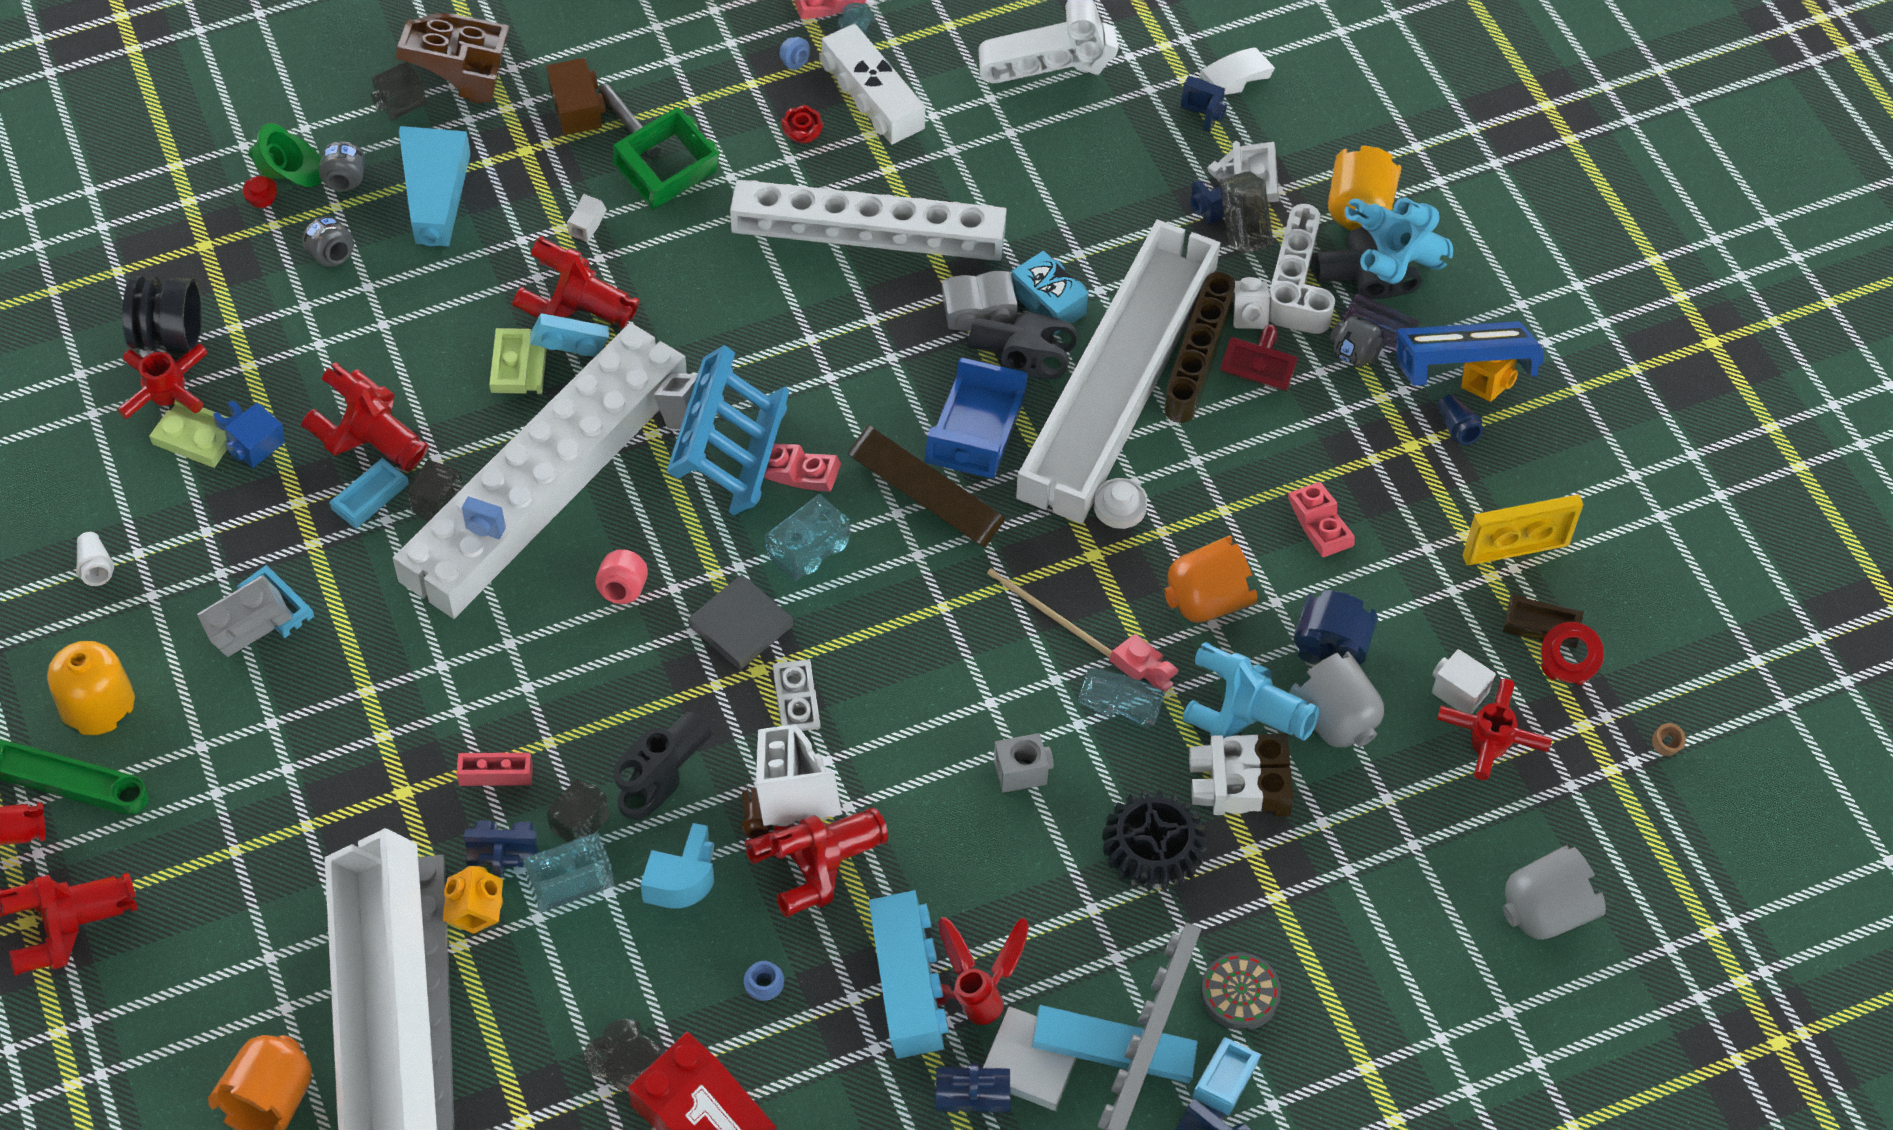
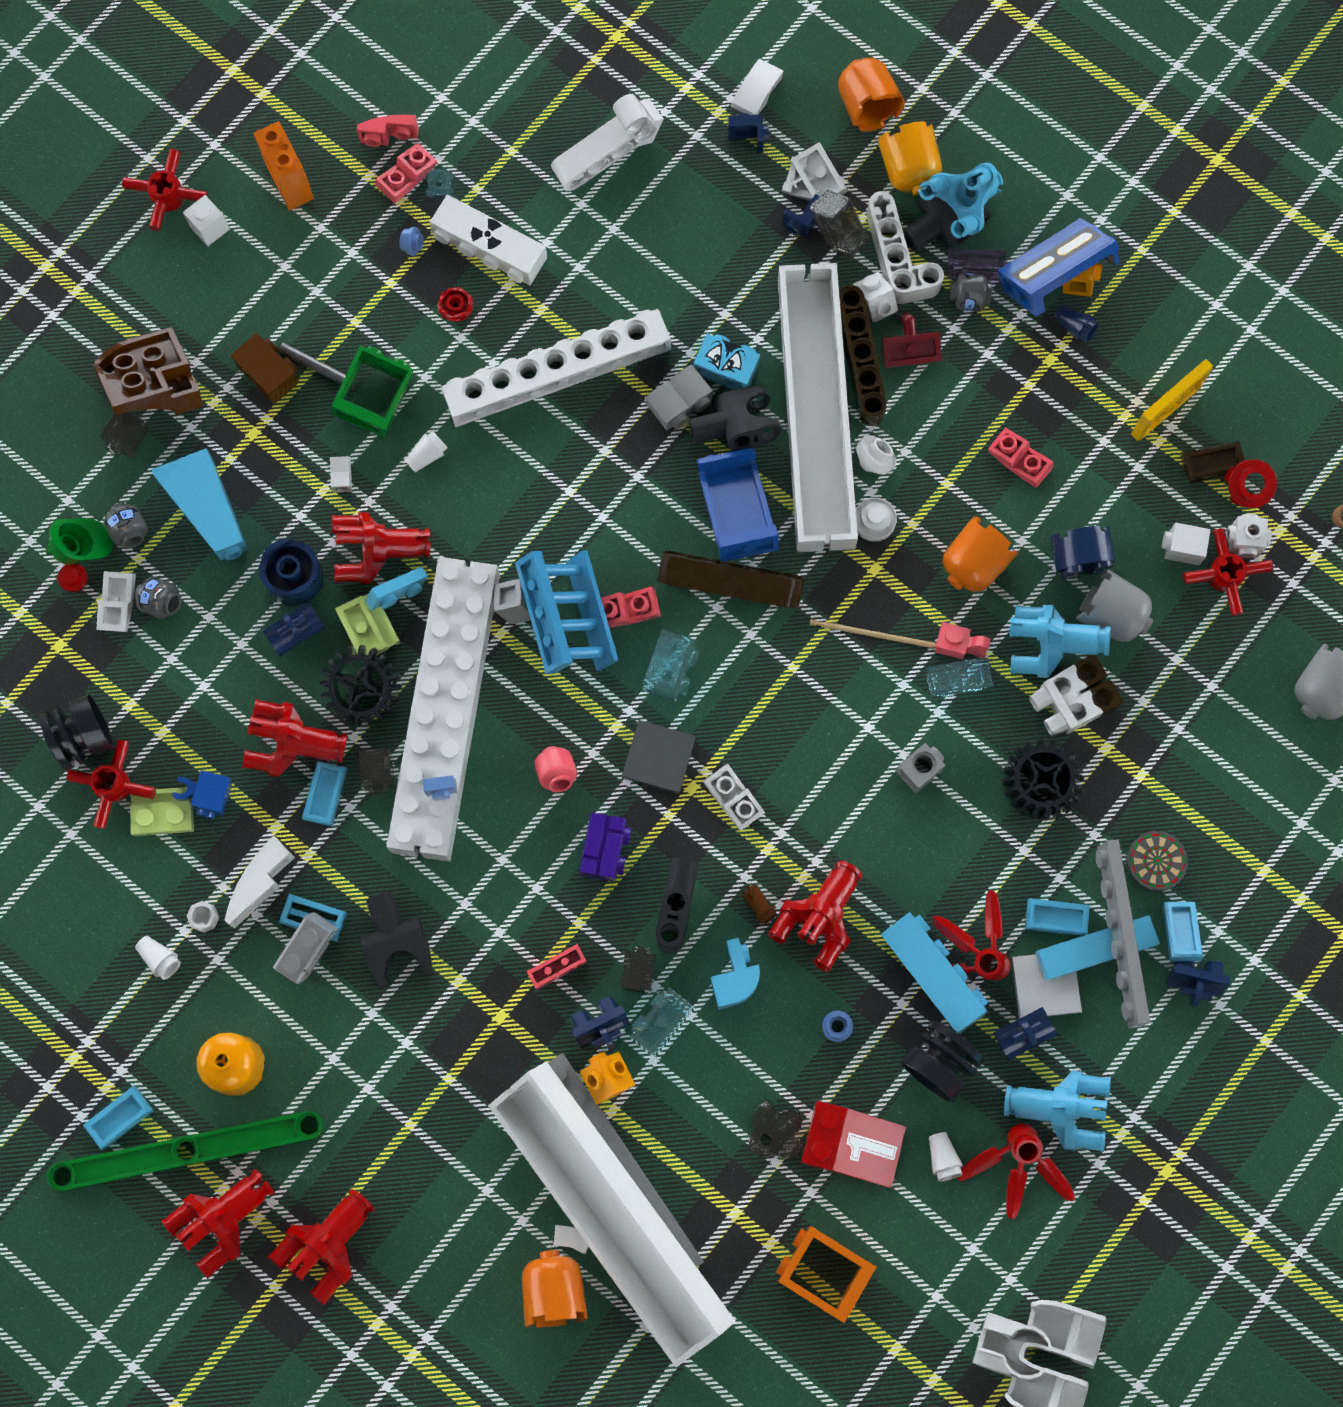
camera: 25 degrees left, 20 degrees up
white wedge [756,724,842,826] -> none
none -> white slope [96,571,136,632]
none -> white tile [187,901,219,933]
none -> white slope [225,836,295,928]
none -> dark blue brick [258,539,323,606]
none -> dark blue hips [263,602,325,657]
none -> black gear [320,645,402,726]
none -> black connector [360,892,433,990]
none -> white cone [404,430,448,473]
none -> white piece [553,1225,589,1254]
none -> dark purple brick [579,812,632,882]
none -> orange cylinder [838,58,905,132]
none -> white plate [856,435,897,475]
none -> black wheel [900,1020,985,1103]
none -> medium azure tile [1025,898,1090,936]
none -> white brick [1226,514,1272,559]

